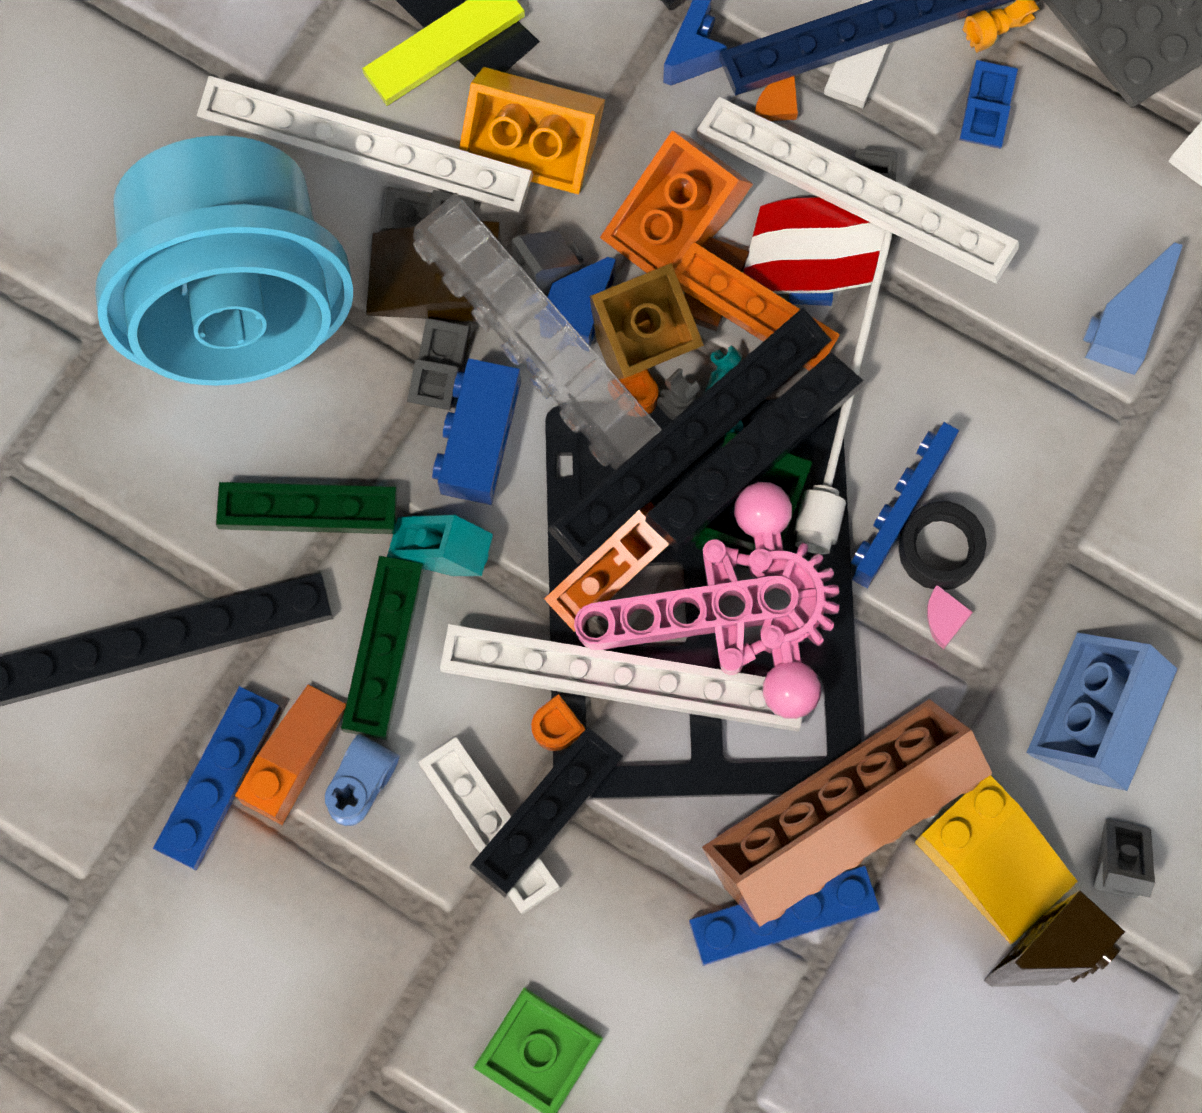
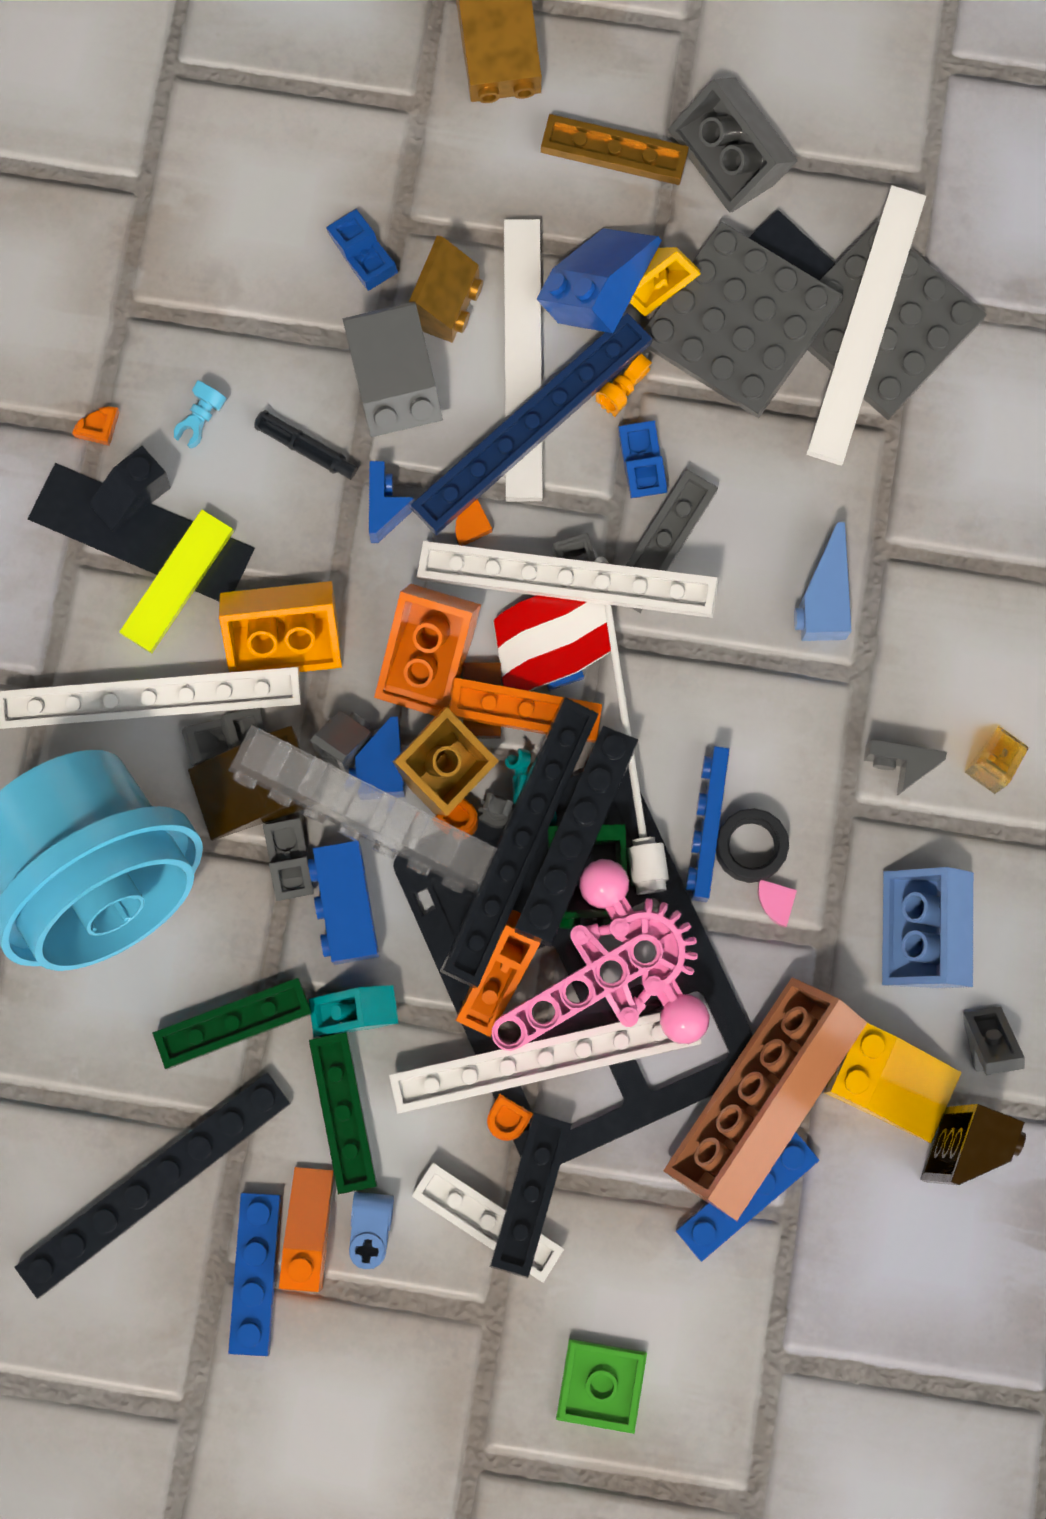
camera: 25 degrees left, 5 degrees up
none -> dark grey plate [626,469,718,614]
none -> dark grey slope [863,739,947,795]

